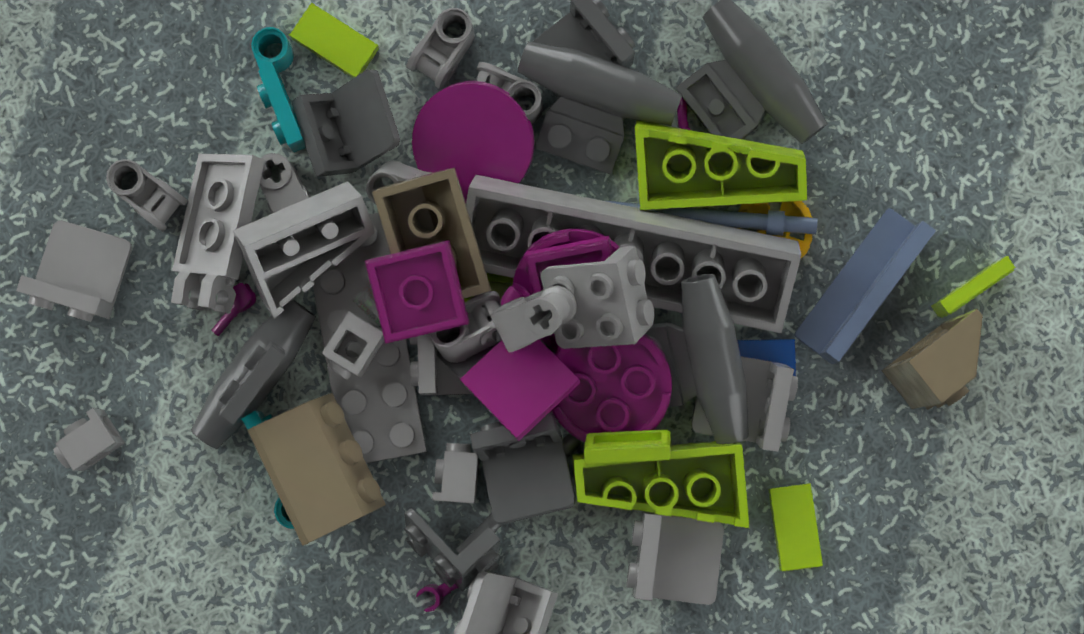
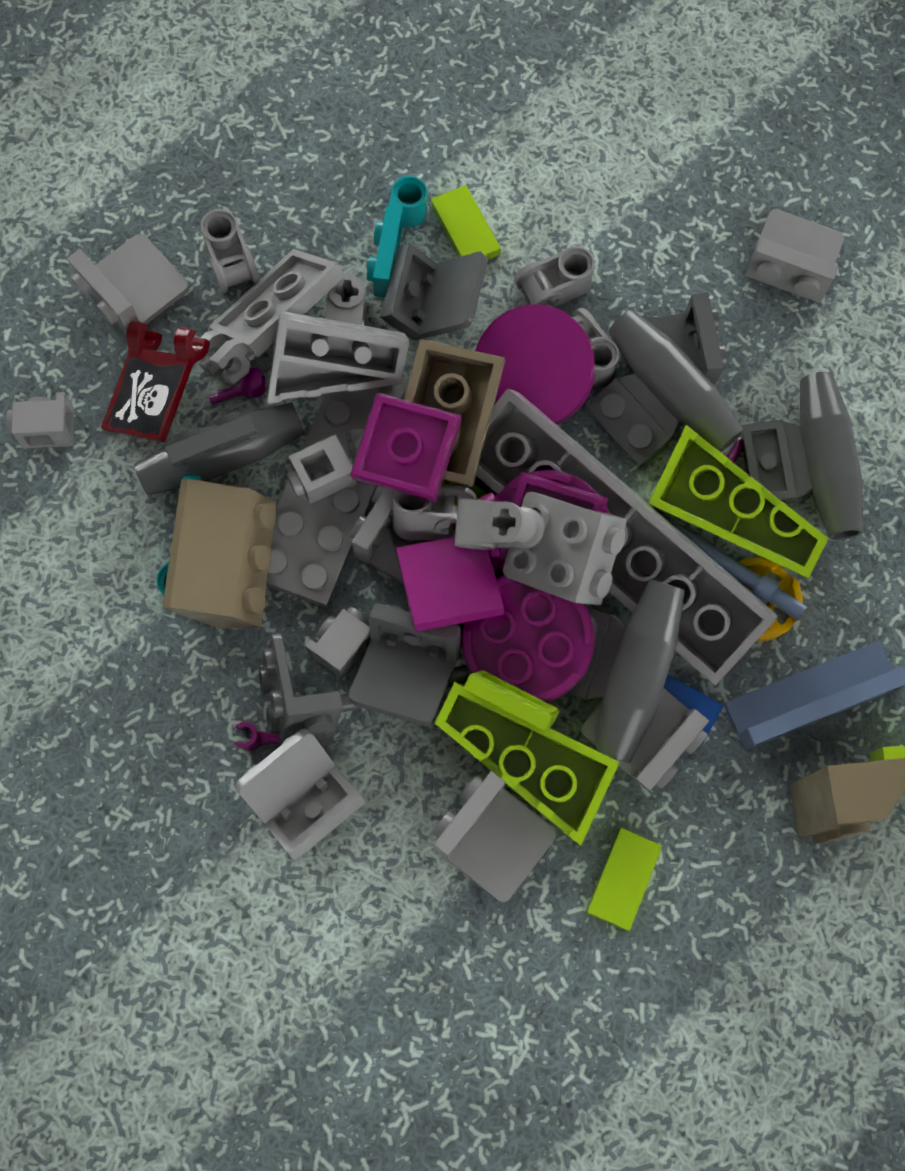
camera: 25 degrees right, 10 degrees down
none -> flag [101,321,210,443]

